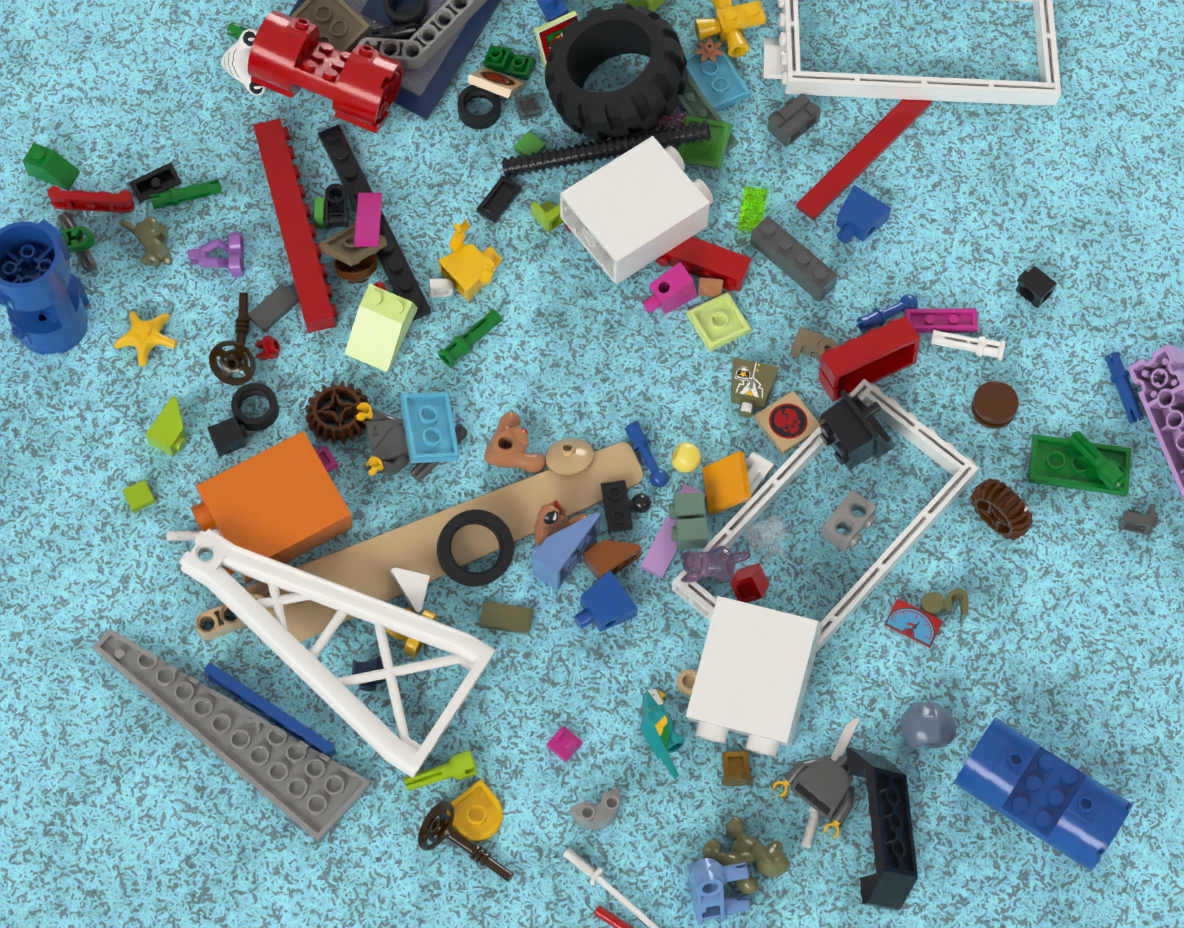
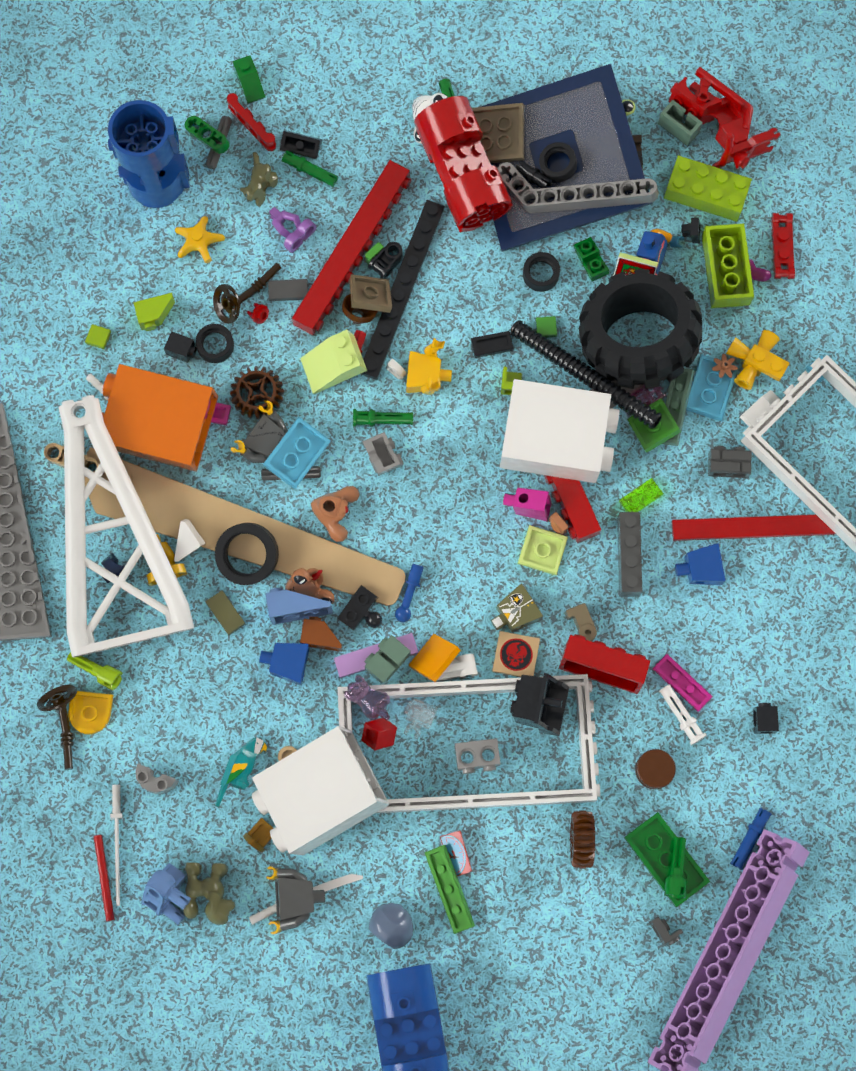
camera: 45 degrees right, 10 degrees up
blue tile [204,662,336,758] -> none
dark pink tile [354,193,382,247] -> none
tan tile [467,67,526,98] -> none
clear smoke tile [514,93,542,121] -> none
tan dish [545,438,594,475] -> none
dark pink tile [546,725,583,763] -> none
light yellow piece [671,442,701,473] -> none
black slope [846,748,918,910] -> none
blue pin [857,294,918,332] -> none
olive leg [919,588,968,621] -> none
none -> light grey cylinder [362,432,403,476]
none -> bright green tile [424,845,475,934]

